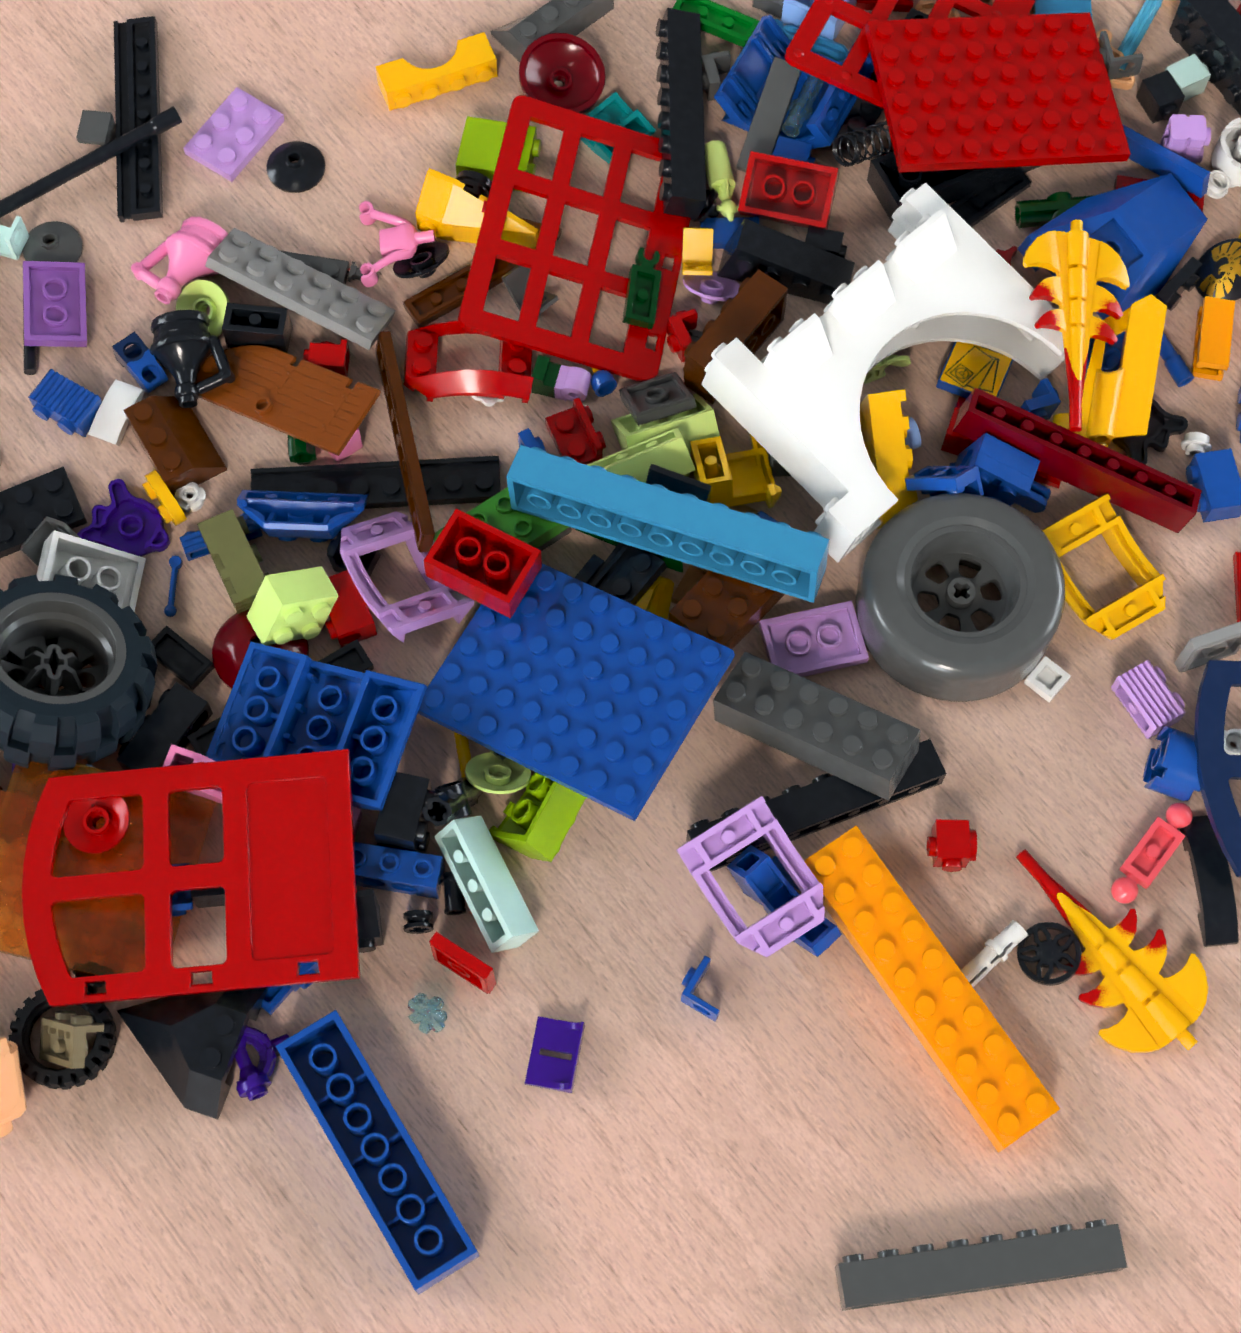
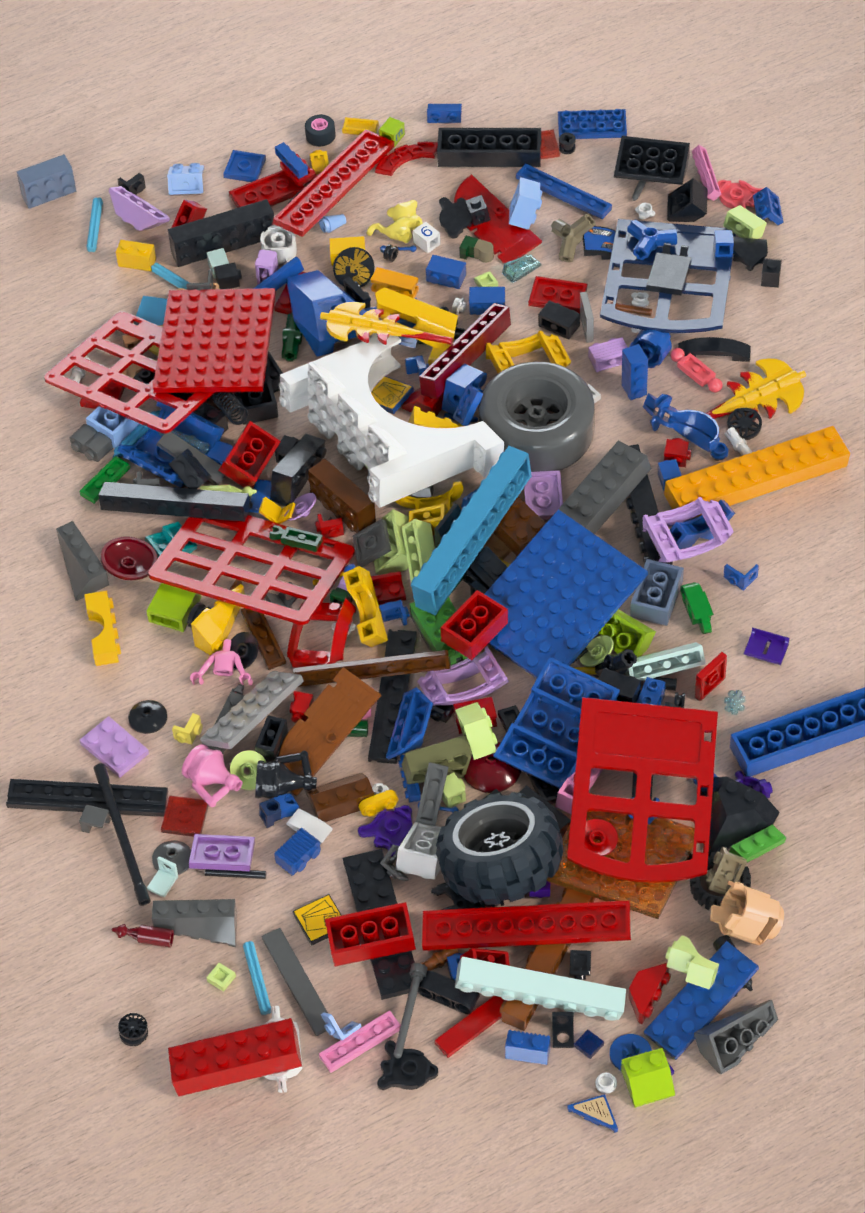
camera: 75 degrees left, 15 degrees down
none -> clear red tile [161,796,209,837]
none -> black brick [168,449,212,489]
none -> light yellow bracket [172,713,203,745]
none -> yellow arch [343,566,388,648]
none -> dark grey plate [416,762,449,826]
none -> yellowish green brick [442,773,466,808]
none -> black brick [538,300,580,339]
none -> blue brick [621,344,648,401]
none -> sand blue brick [630,559,684,626]
none -> blue piece [643,393,720,453]
none -> blue brick [658,459,682,491]
none -> green piece [680,582,714,634]
none -> blue plate [710,442,729,460]
none -> bright green plate [729,825,787,863]

